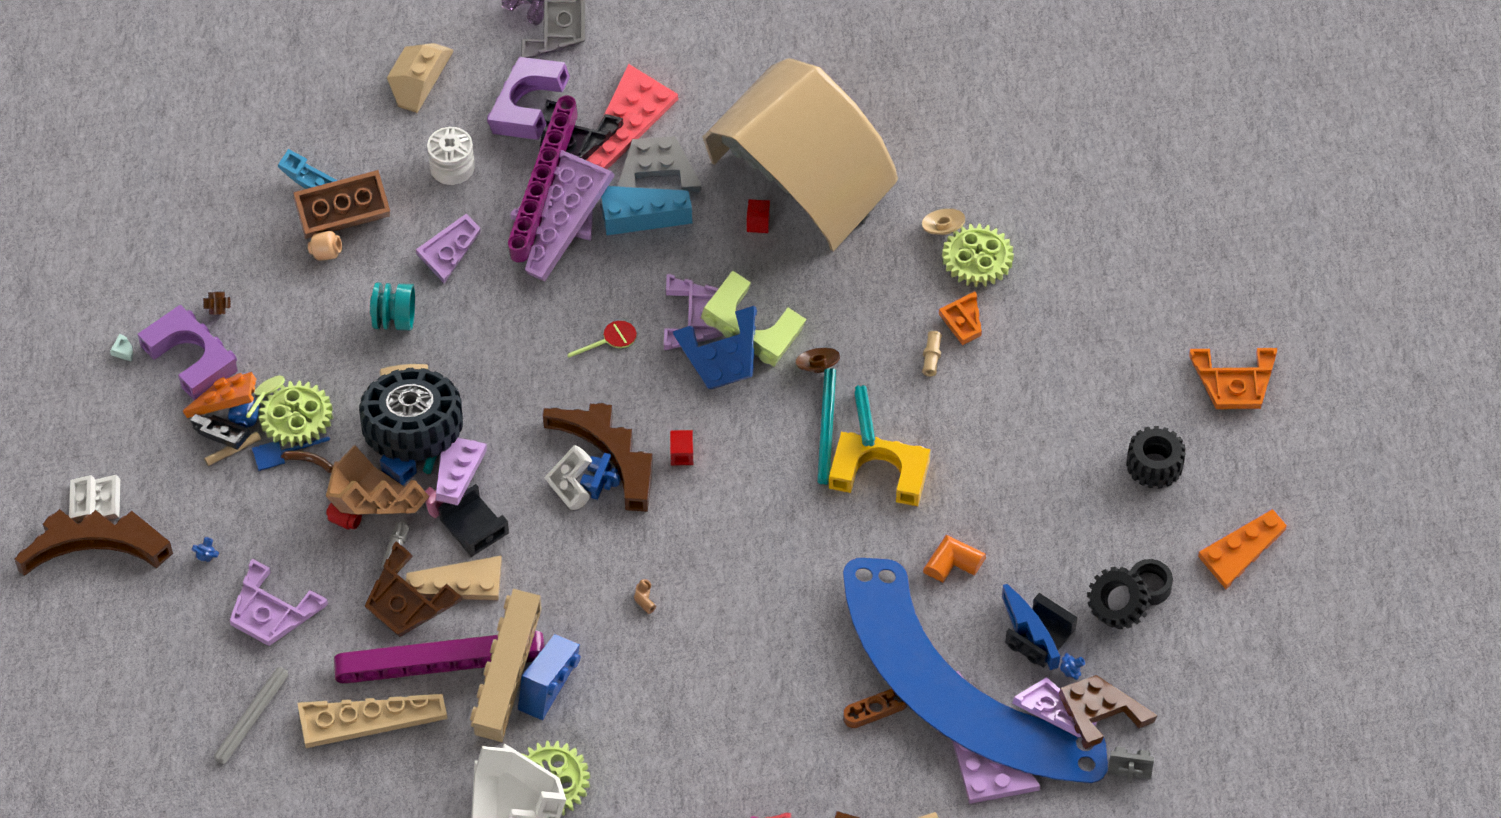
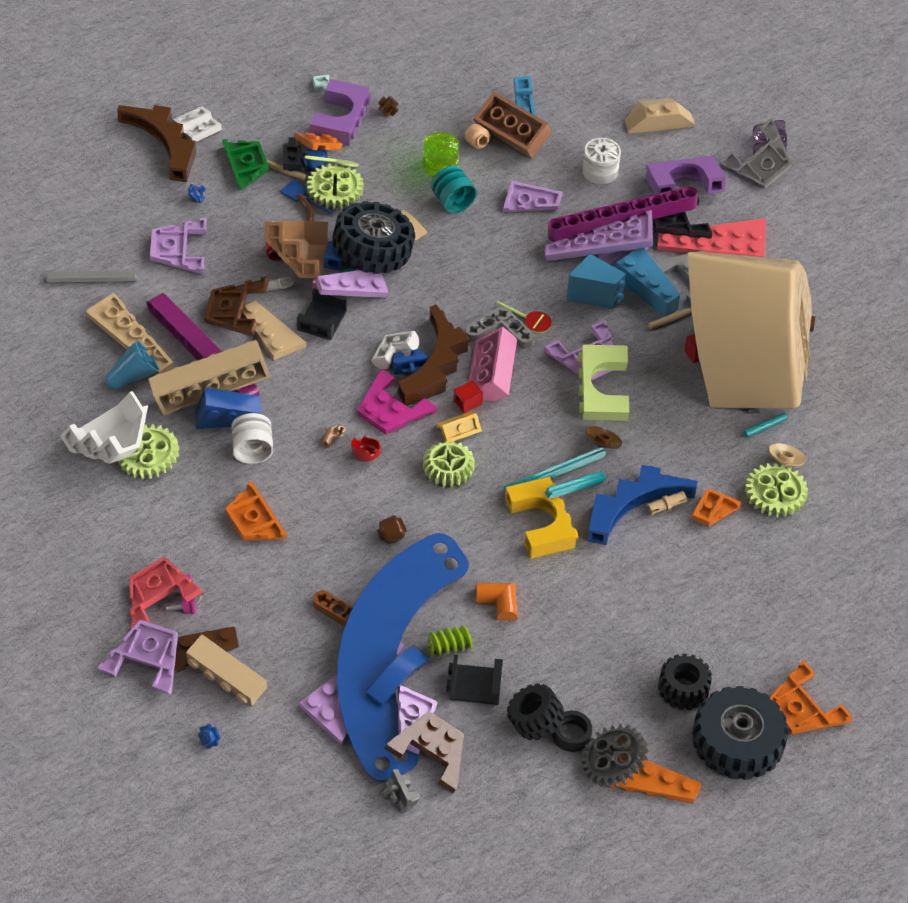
camera: 55 degrees right, 5 degrees down
blue wing [672,306,757,390] -> none
blue slope [1001,584,1060,670] -> none
blue plant [1060,653,1085,680] -> none
none -> dark azure cone [105,341,159,390]
none -> green wing [222,139,269,190]
none -> orange wing [225,481,287,541]
none -> white wheel [231,413,273,464]
none -> red hair [351,436,381,462]
none -> dark pink wing [358,369,437,434]
none -> blue slope [366,645,430,707]
none -> reddish brown head [377,515,407,544]
none -> clear neon green wheel [423,132,460,177]
none -> yellowish green gear [423,440,475,488]
none -> lime piece [428,625,472,658]
none -> yellow panel [435,412,482,443]
none -> light grey beam [465,307,534,348]
none -> bright pink slope [468,327,517,402]
none -> dark azure slope [566,254,626,309]
none -> dark grey gear [581,724,649,788]
none -> blue arch [587,465,698,545]
none -> tan piece [648,308,692,330]
none -> black wheel [692,686,789,780]
none -> teal piece [743,413,788,437]

